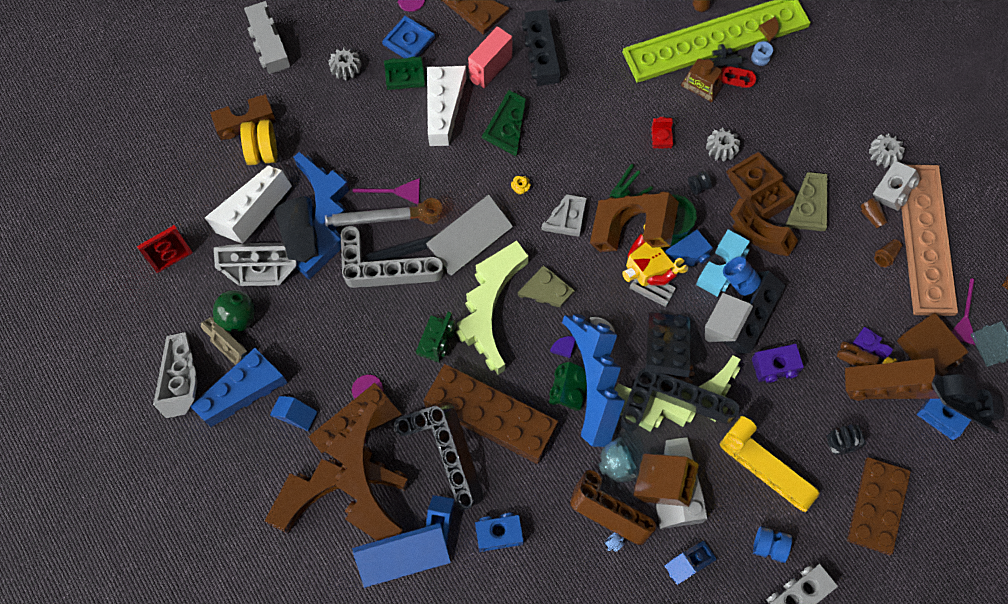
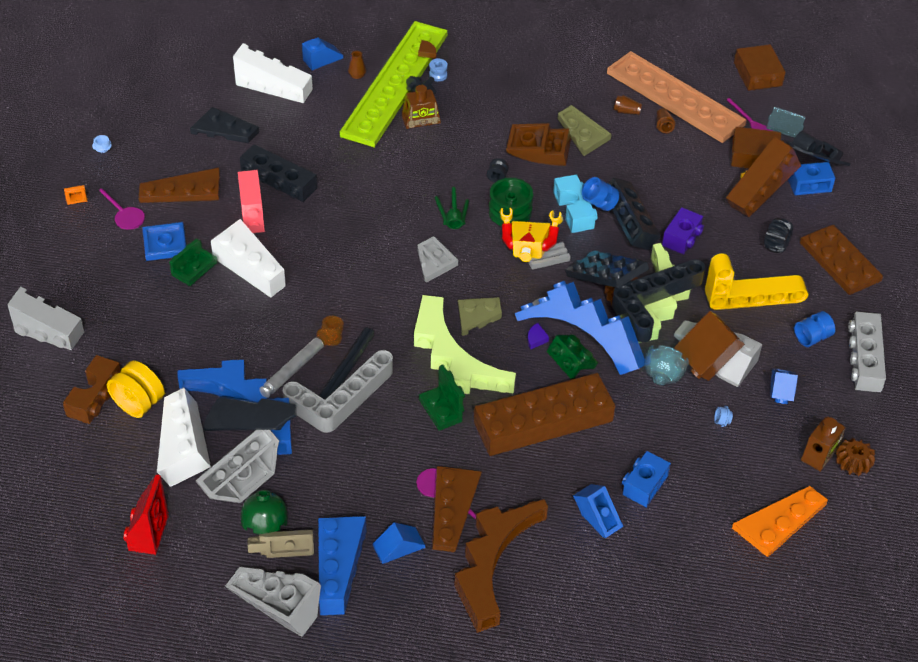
camera: 50 degrees left, 20 degrees down
reddish brown arch [325,400,403,541] -> none
light grey gear [329,47,362,80] -> none
magenta piece [352,178,420,205] -> none
blue tile [352,523,451,588] -> none
black beam [394,402,483,510] -> none
light grey tile [426,195,513,275] -> none
dark green wing [482,90,525,156] -> none
yellow plate [511,176,531,194] -> none
reddish brown beam [570,470,656,545] -> none
reddish brown arch [590,192,679,252] -> none
red bracket [651,117,673,149] -> none
blue slope [665,230,712,266] -> none
light grey slope [705,293,753,342] -> none
light grey gear [706,127,740,162] -> none
red beam [721,67,756,88] -> none
reddish brown arch [730,198,798,256] -> none
reddish brown hinge [837,341,879,367] -> none
dark purple plate [852,327,893,360] -> none
light grey gear [869,134,905,168] -> none
light grey brick [873,161,920,211] -> none

